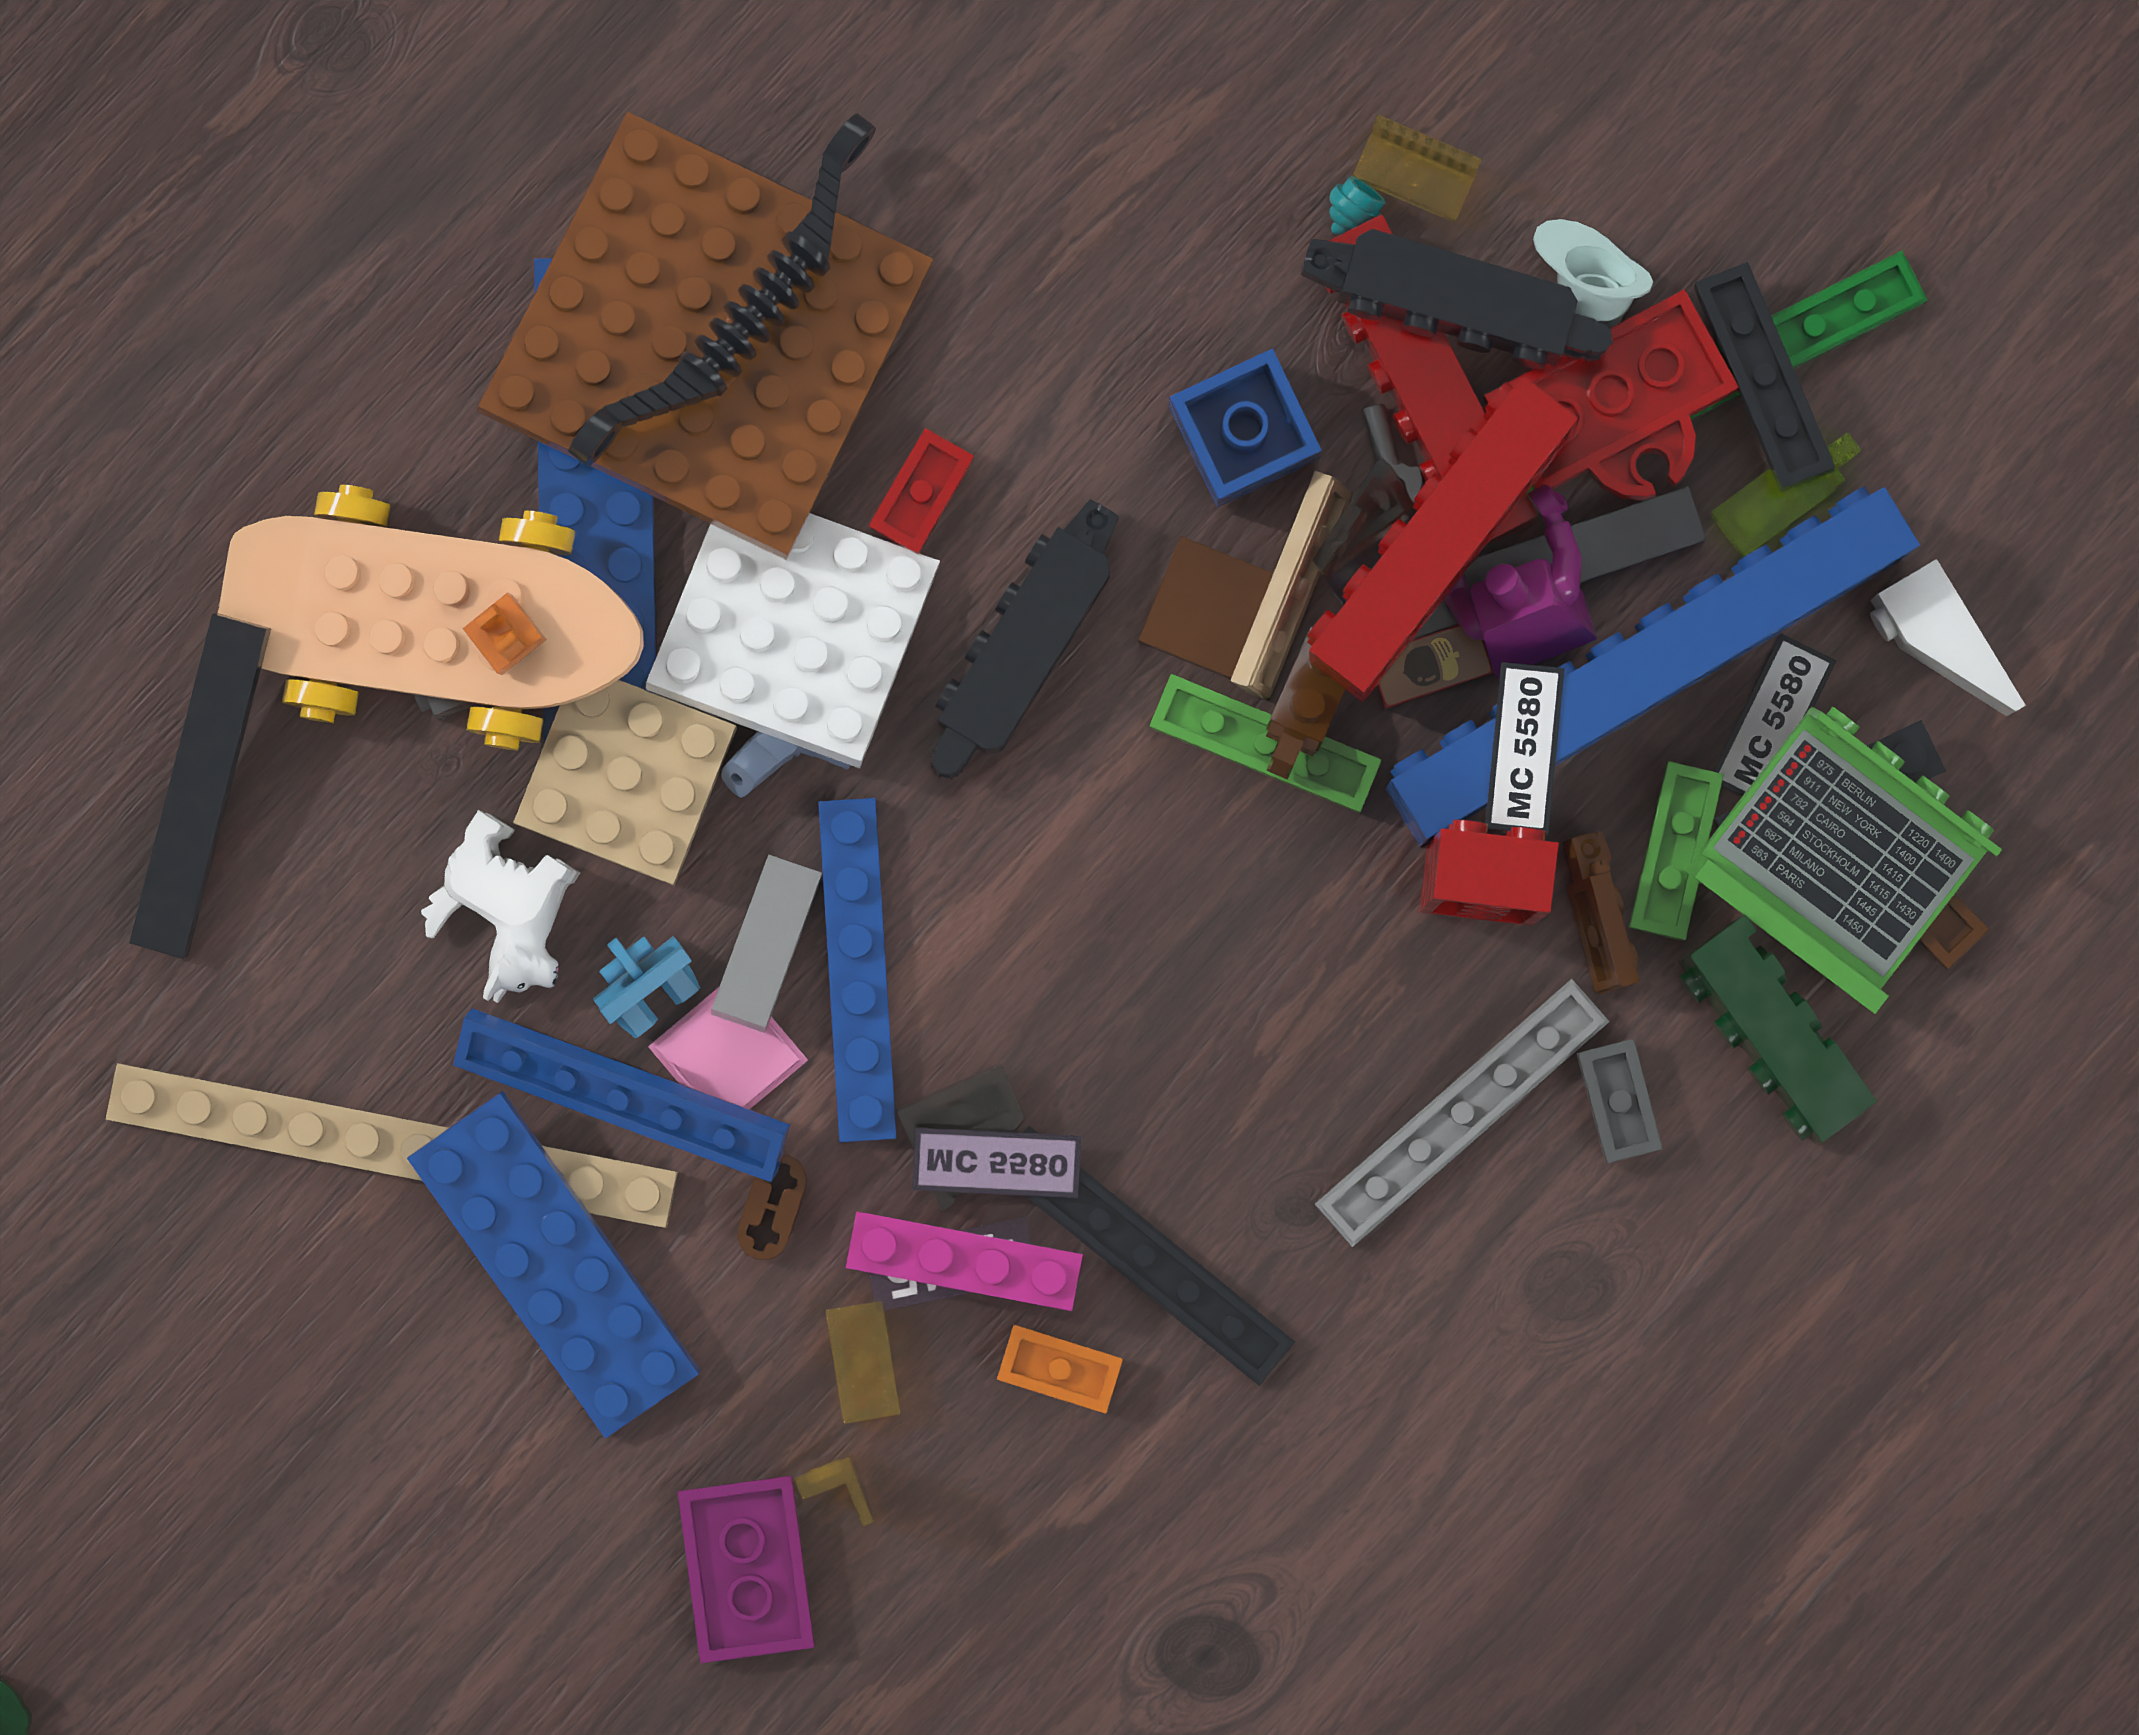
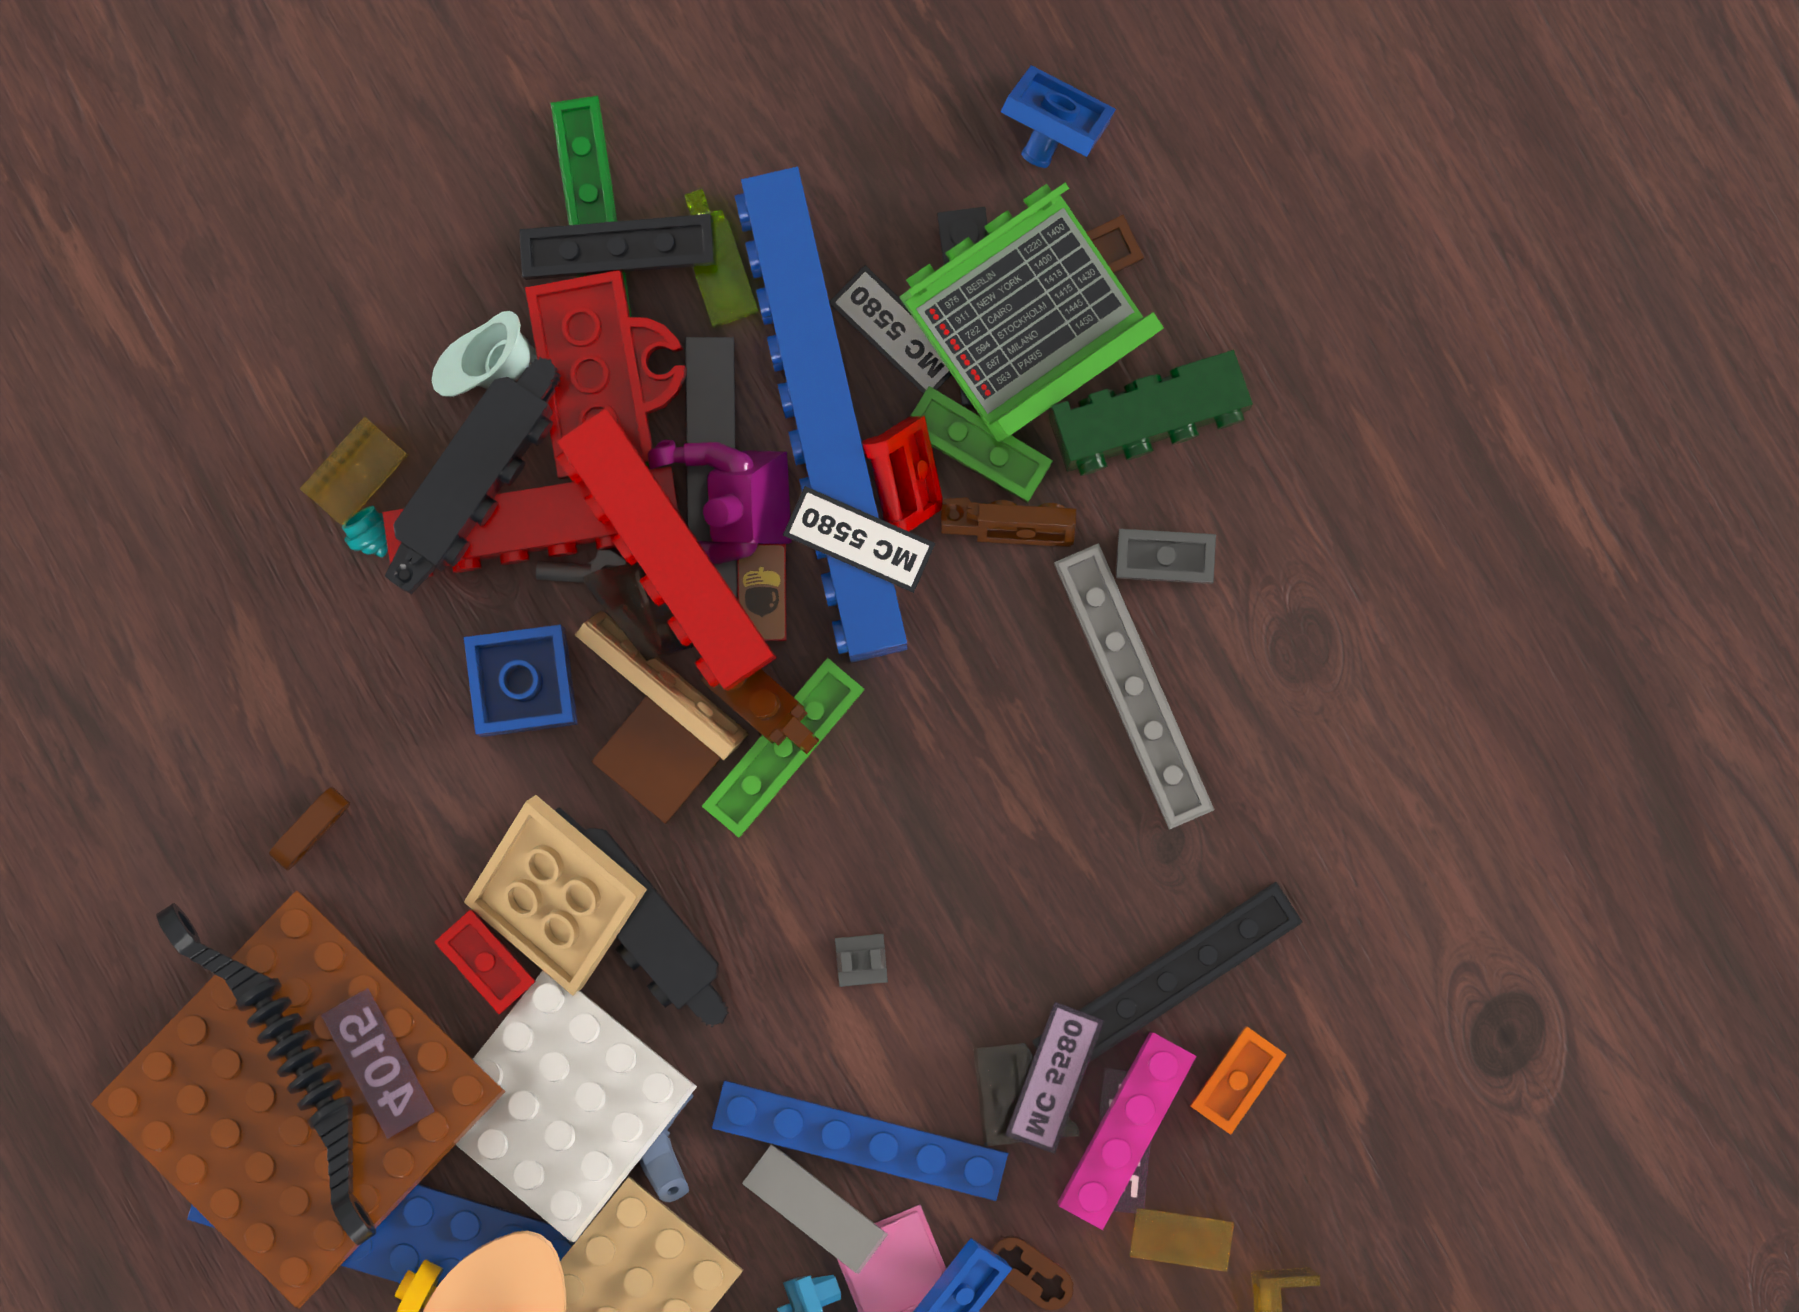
camera: 70 degrees left, 0 degrees up
red brick [1419,820,1559,926] -> none
white slope [1870,559,2026,716] -> none
none -> reddish brown beam [269,787,350,871]
none -> sticker [321,988,435,1139]
none -> tan plate [464,795,647,996]
none -> dark grey tile [835,934,888,987]
none -> red plate [862,416,943,531]
none -> blue tile [1001,65,1116,168]

